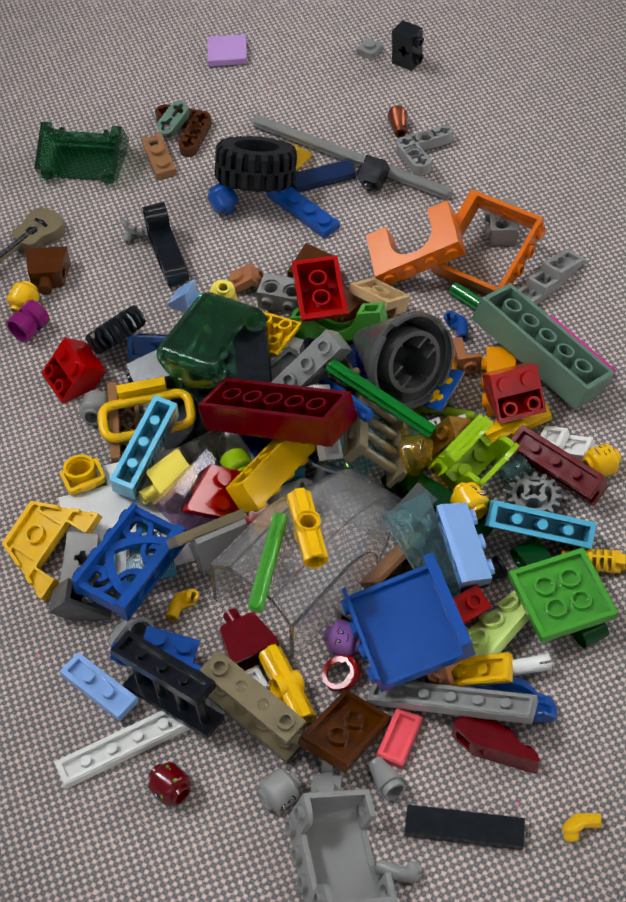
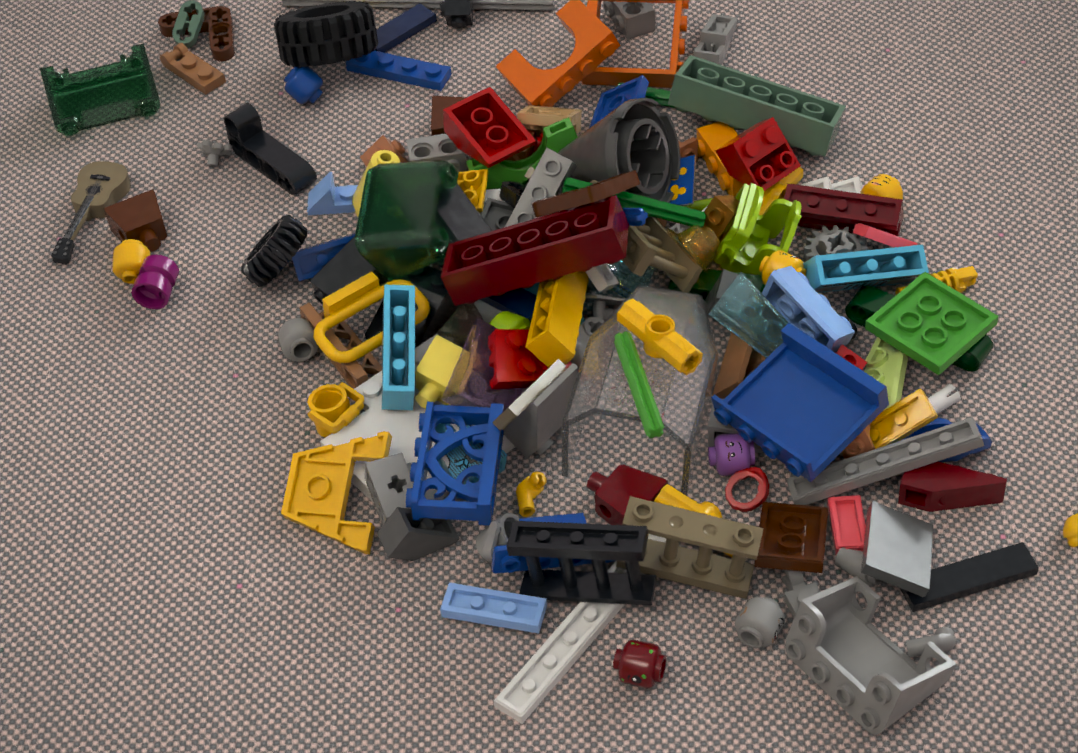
camera: 25 degrees left, 5 degrees down
red slope [41,337,106,403] -> none
clear light blue bush [499,454,533,485] -> none
none -> reddish brown beam [531,170,640,217]
none -> blue plate [589,75,649,128]
none -> coral tile [853,223,917,248]
none -> tile [861,501,933,597]

